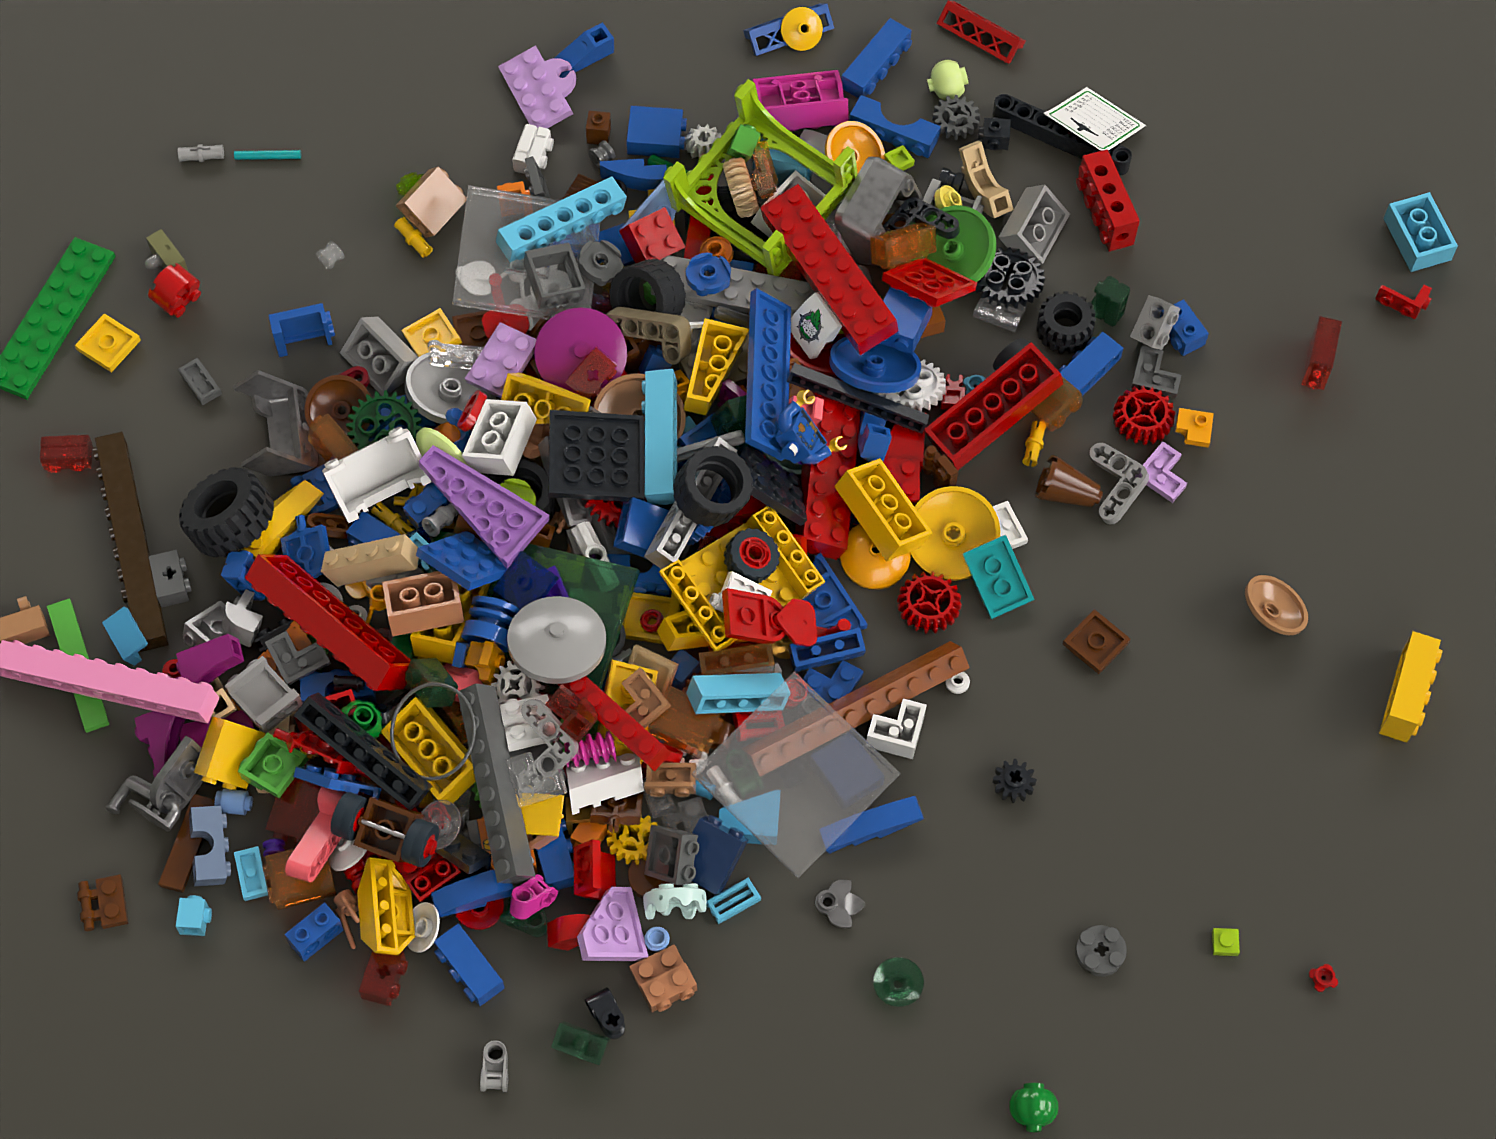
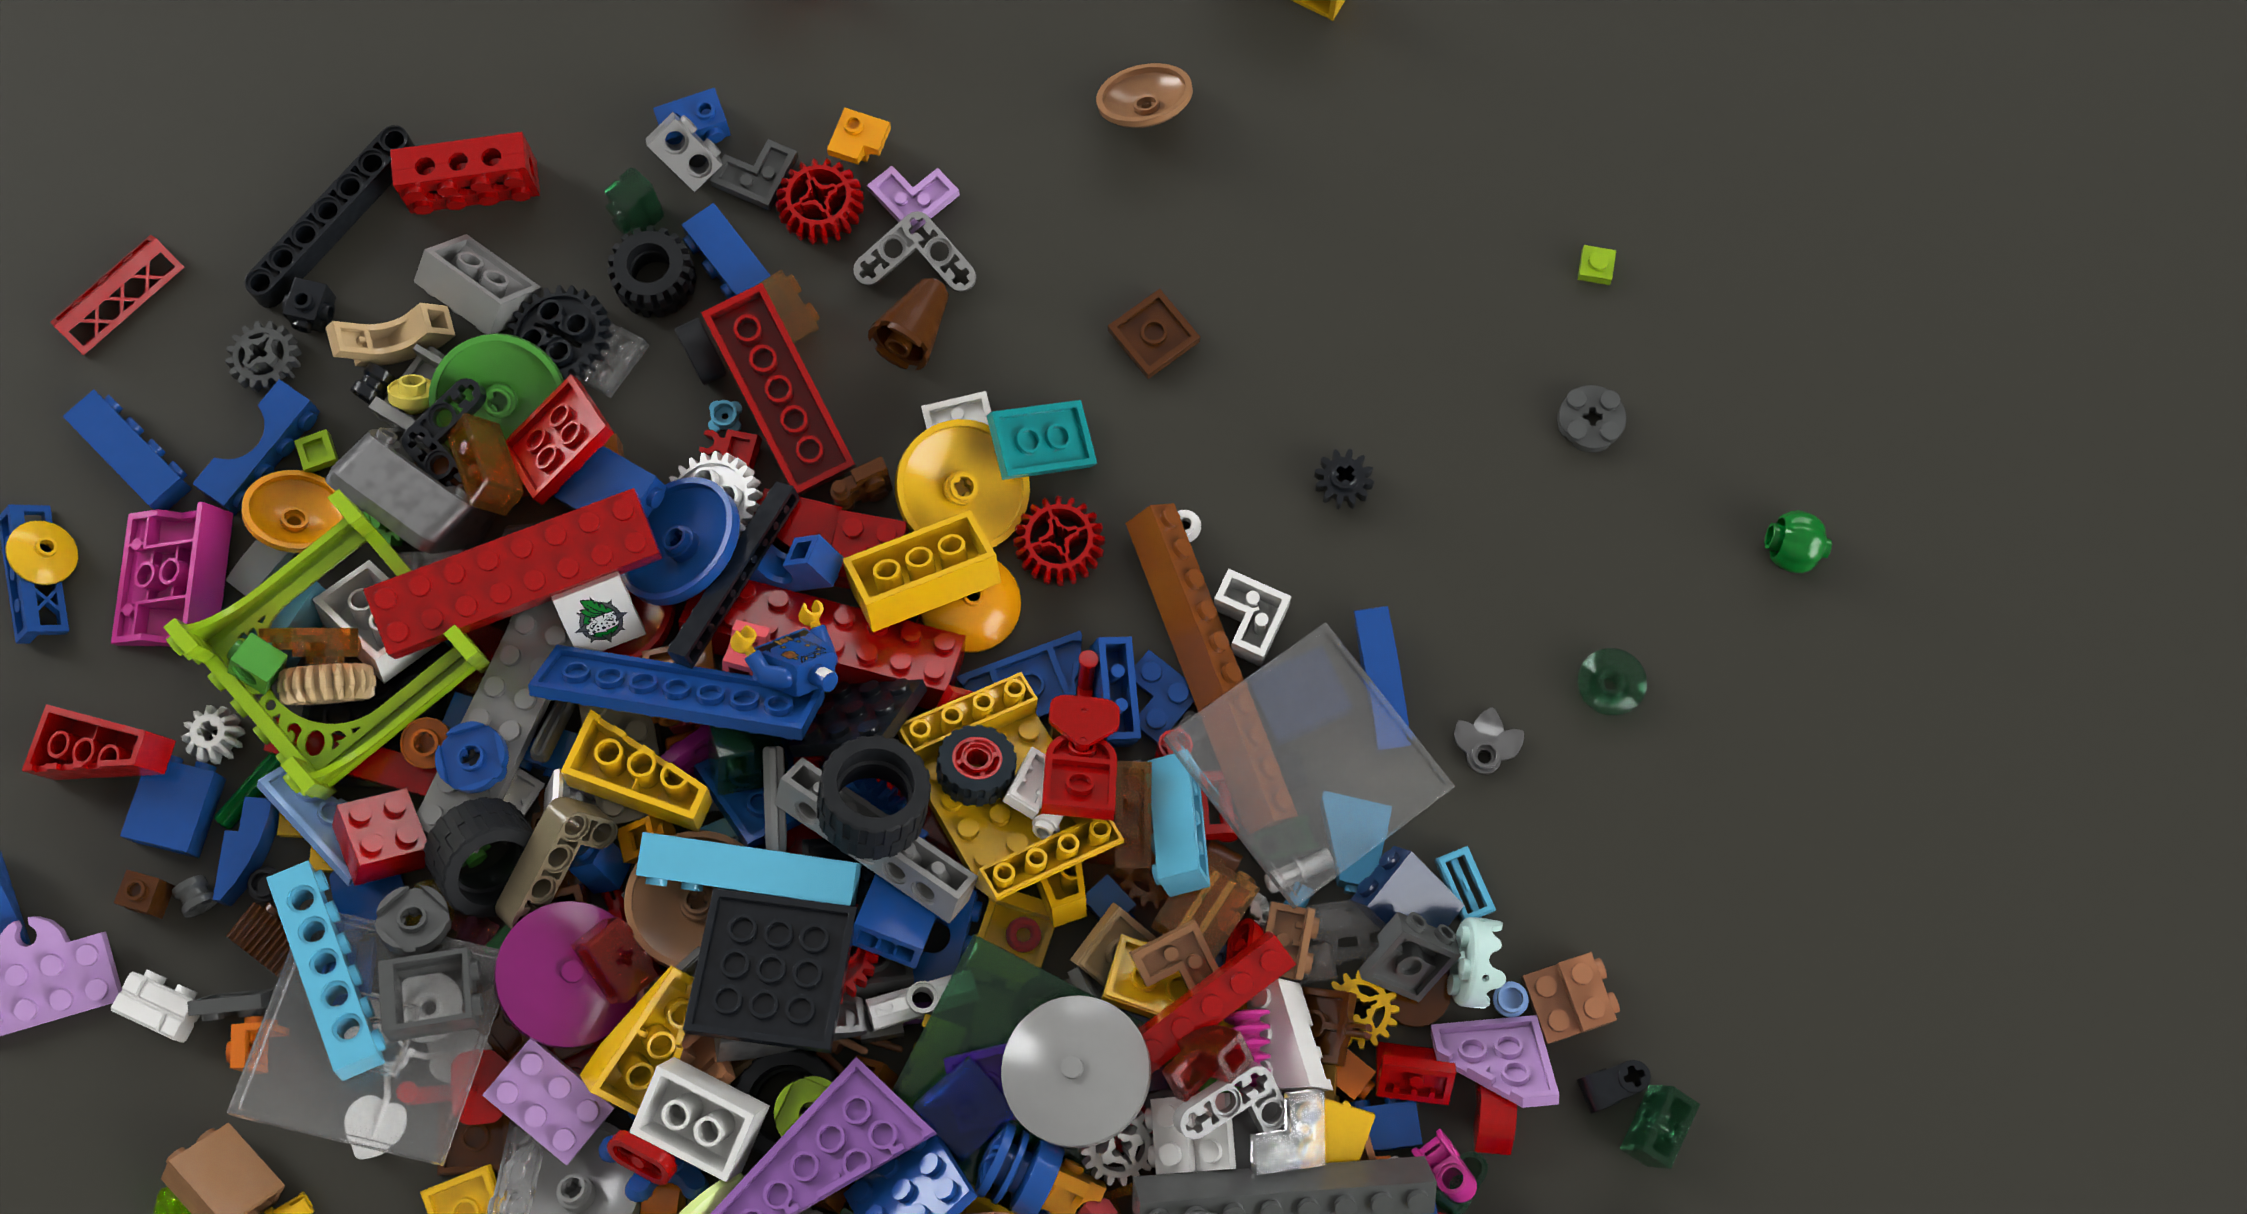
camera: 80 degrees left, 10 degrees up
yellowish green plant [927,60,969,100] -> none
yellow pin [1022,421,1046,467] -> none
white sticker [1044,87,1146,151] -> none
red plate [1309,964,1338,992] -> none
none -> red wedge [22,704,176,780]

